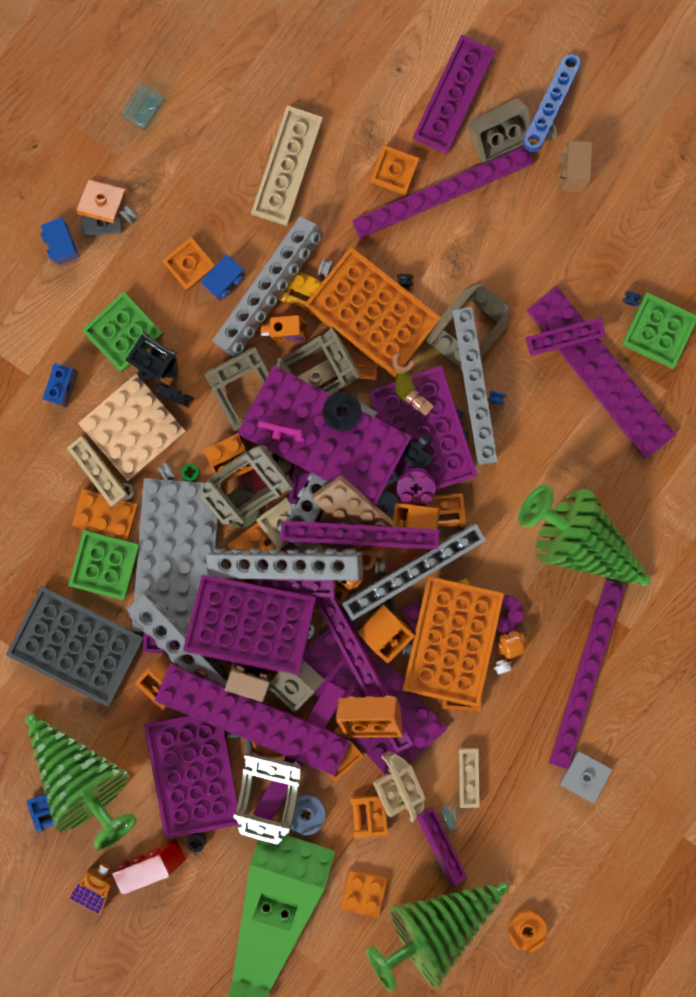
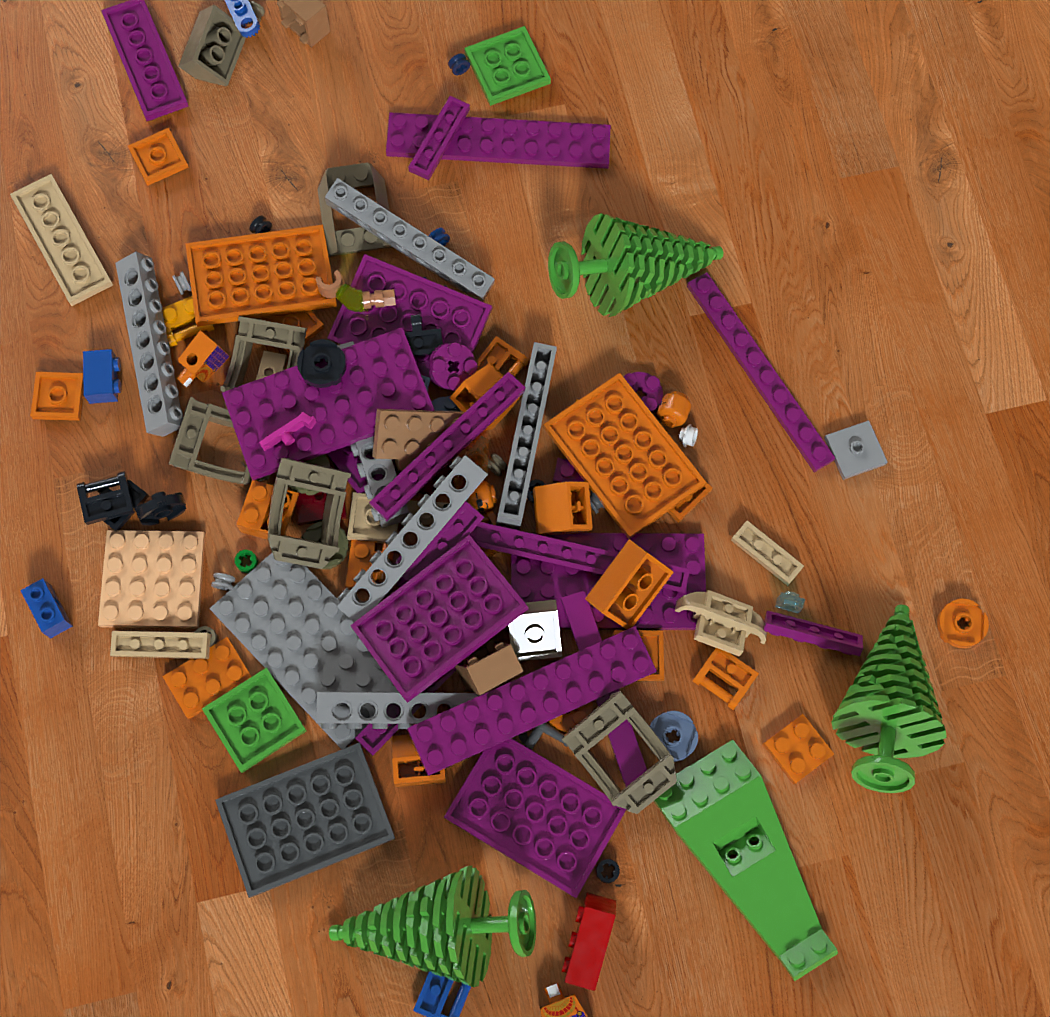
camera: 55 degrees left, 15 degrees down
bright green plate [82,291,163,373] -> none
magenta plate [352,147,534,239] -> none

